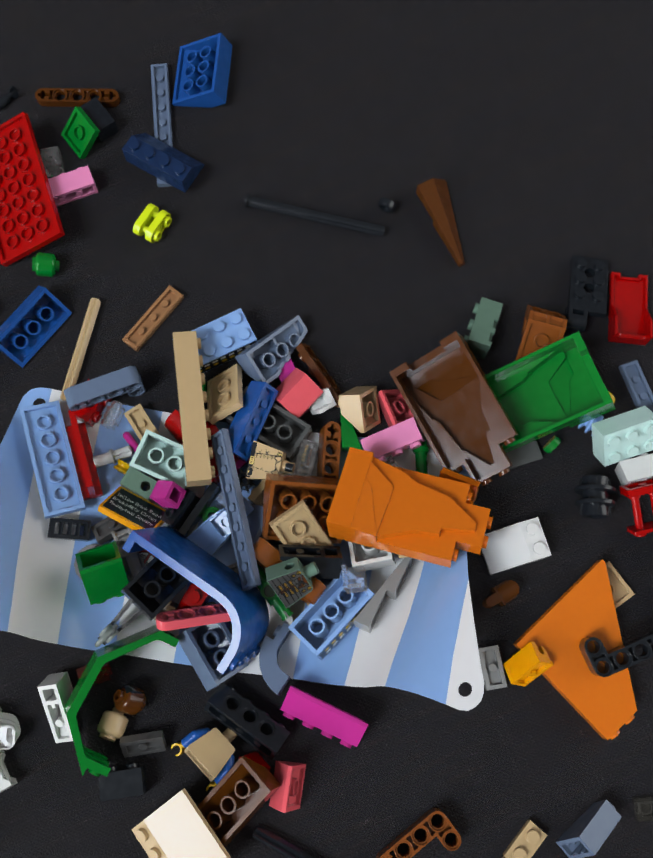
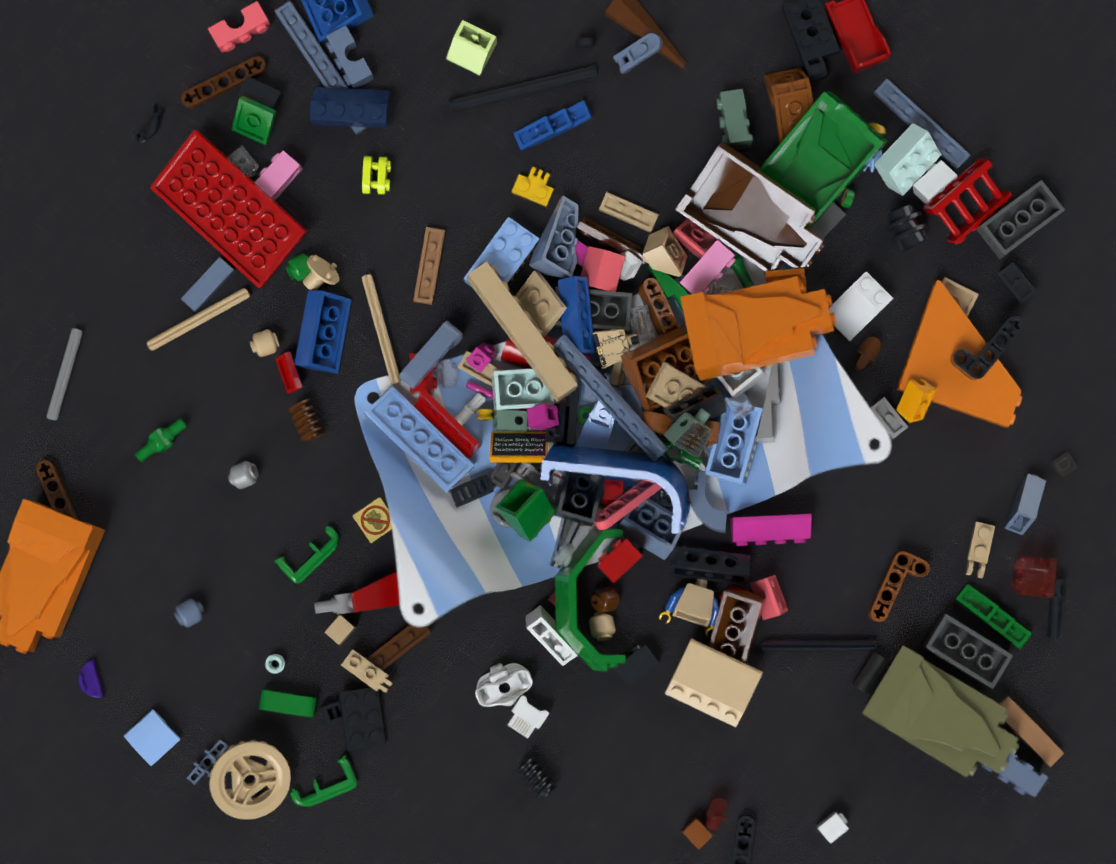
camera: 20 degrees left, 10 degrees up
flat silver plate [120,730,167,758] -> none
none -> coral arch [208,1,271,53]
none -> tan piece [303,255,339,291]
none -> sand blue arch [325,26,374,89]
none -> yellowish green slope [446,20,497,76]
none -> dark pink bracket [467,342,499,373]
none -> yellow hinge [512,167,554,207]
none -> blue slope [513,101,593,150]
none -> red brick [597,538,642,583]
none -> tan tile [599,192,658,233]
none -> sand blue plate [613,33,663,74]

